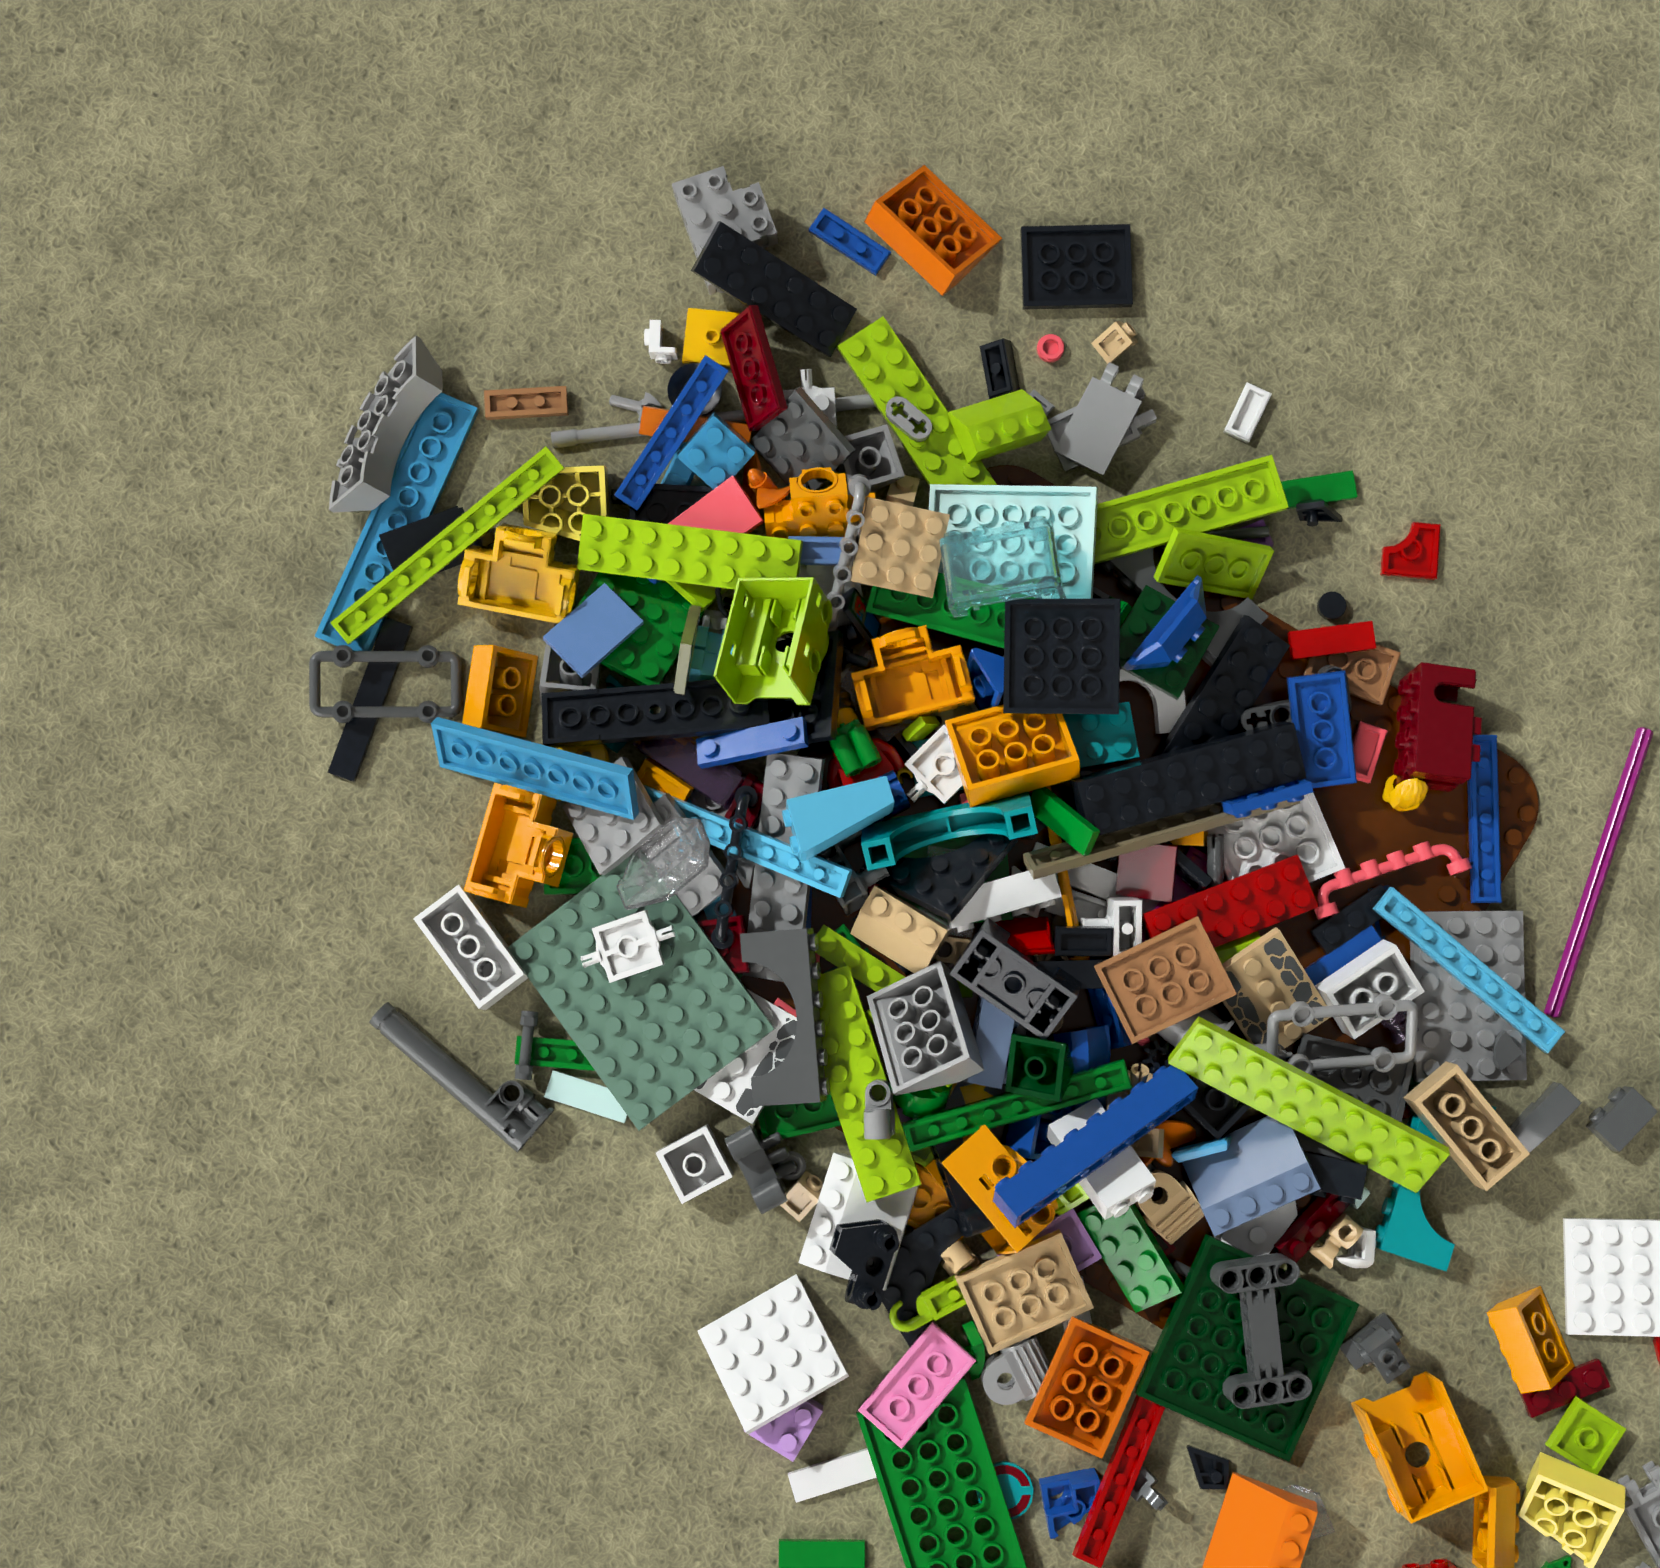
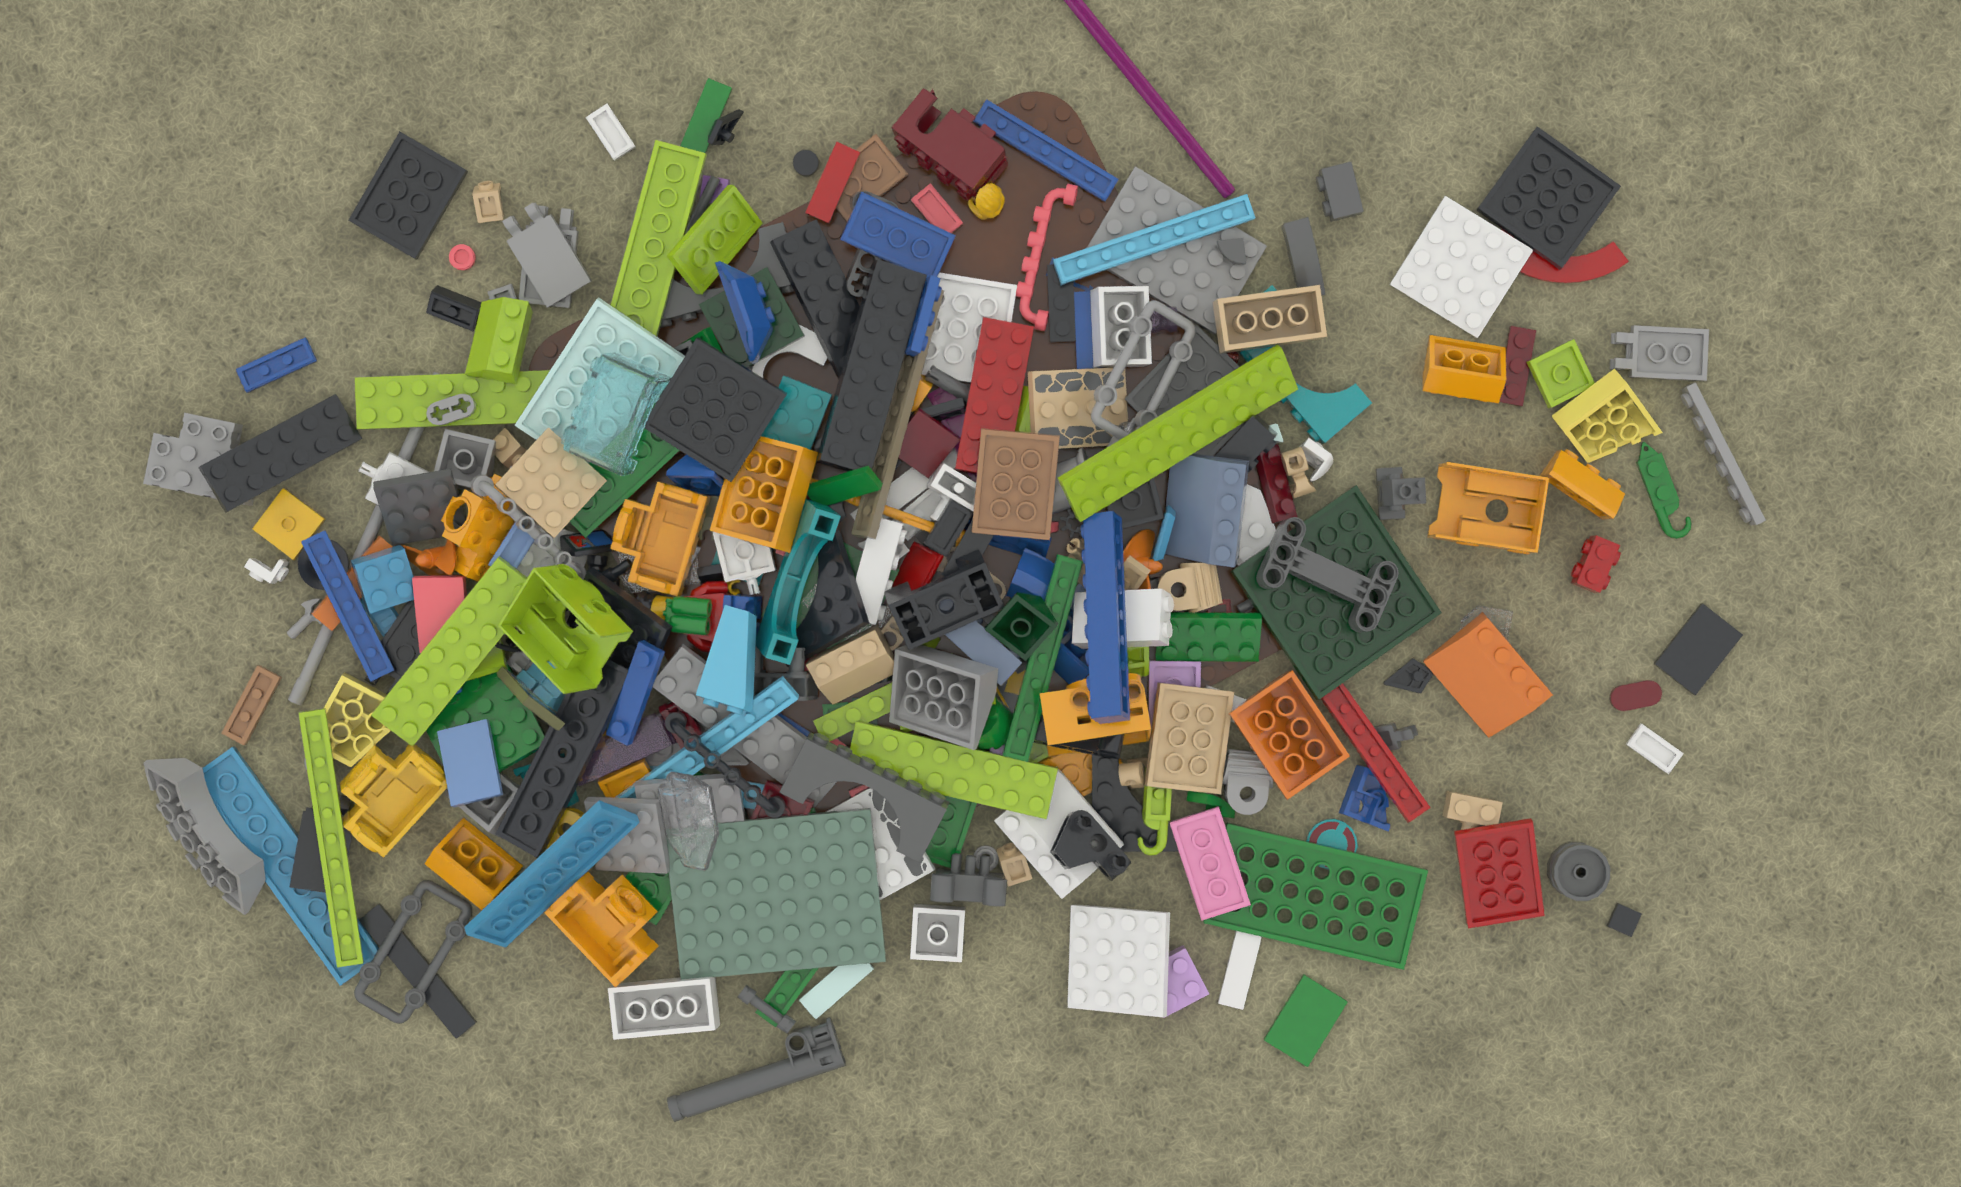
camera: 60 degrees left, 5 degrees up
white plate [581,910,676,983] -> none
dark red tile [720,305,788,432] -> none
orange slope [864,165,1002,296] -> none
light grey piece [864,1079,895,1139] -> none
lime tile [902,716,940,741] -> none
red tile [1380,522,1441,580] -> none

